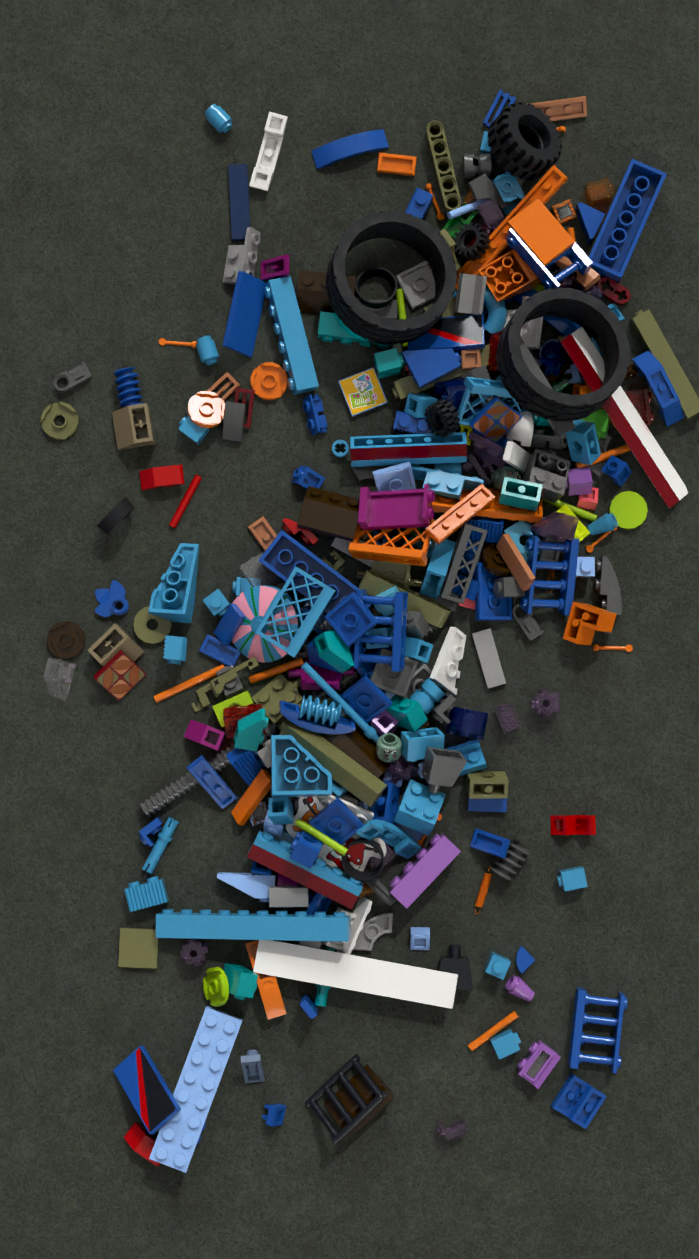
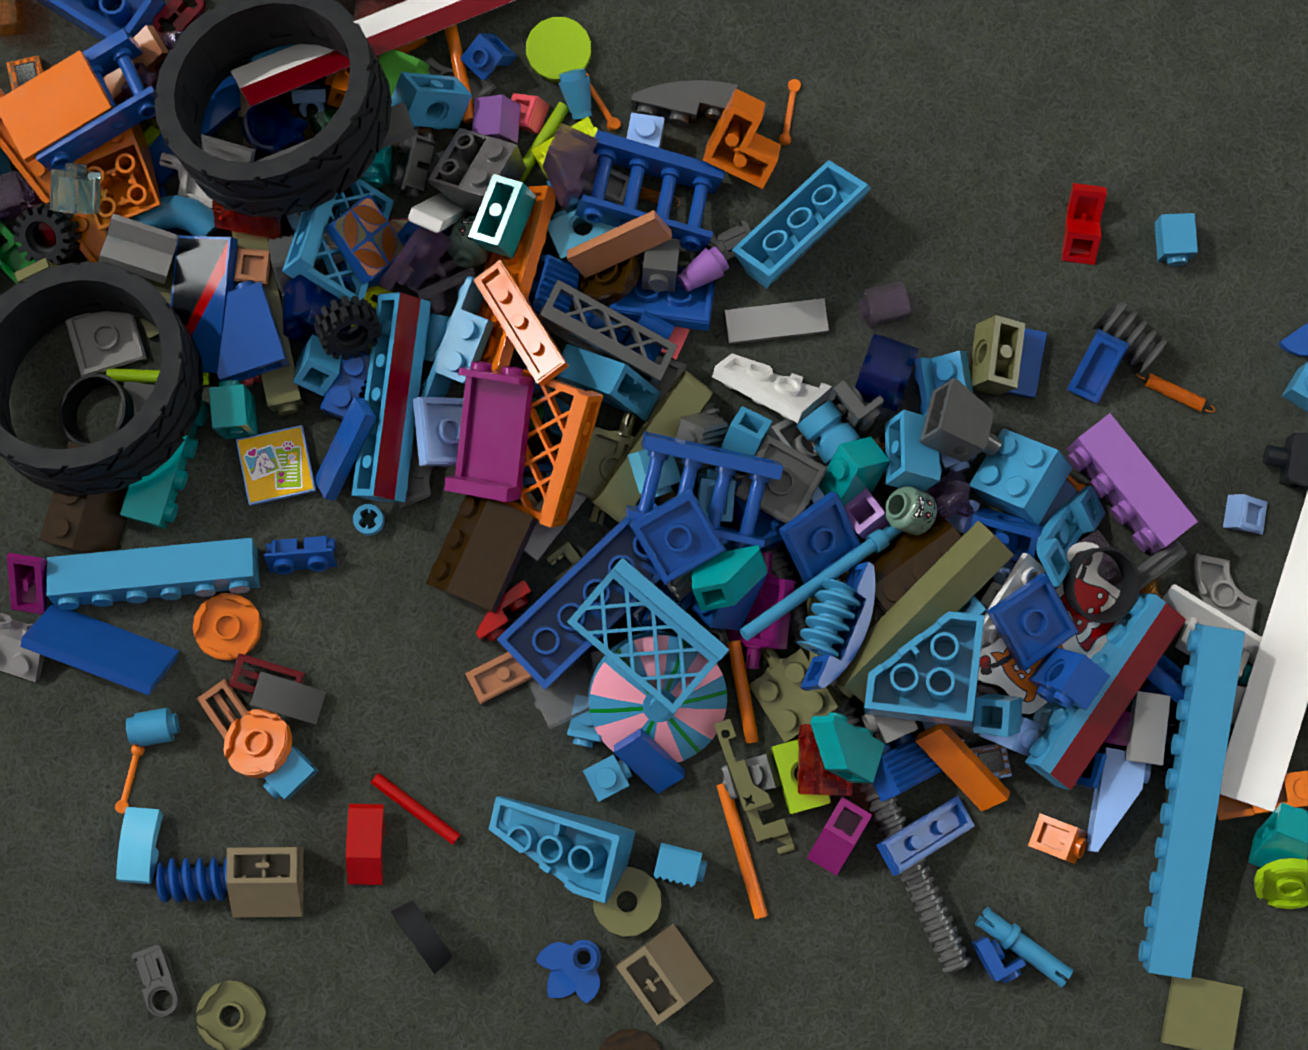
camera: 80 degrees left, 5 degrees down
tile [93,650,147,701] -> none
dark azure brick [124,876,169,912] -> none
clear purple brick [180,939,209,967] -> none
blue tile [199,634,241,666] -> none
blue bracket [291,466,325,490] -> none
lime bar [294,818,348,856] -> none
white brick [506,411,534,447] -> none
clear purple brick [531,689,560,717] -> none
blue slope [575,202,605,244] -> none
none -> clear light blue brick [50,163,101,214]
none -> medium azure slope [116,807,163,884]
none -> blue tile [314,396,376,501]
none -> medium lavender cone [677,246,729,292]
none -> dark azure slope [732,160,871,289]
none -> bracket [1028,813,1088,864]

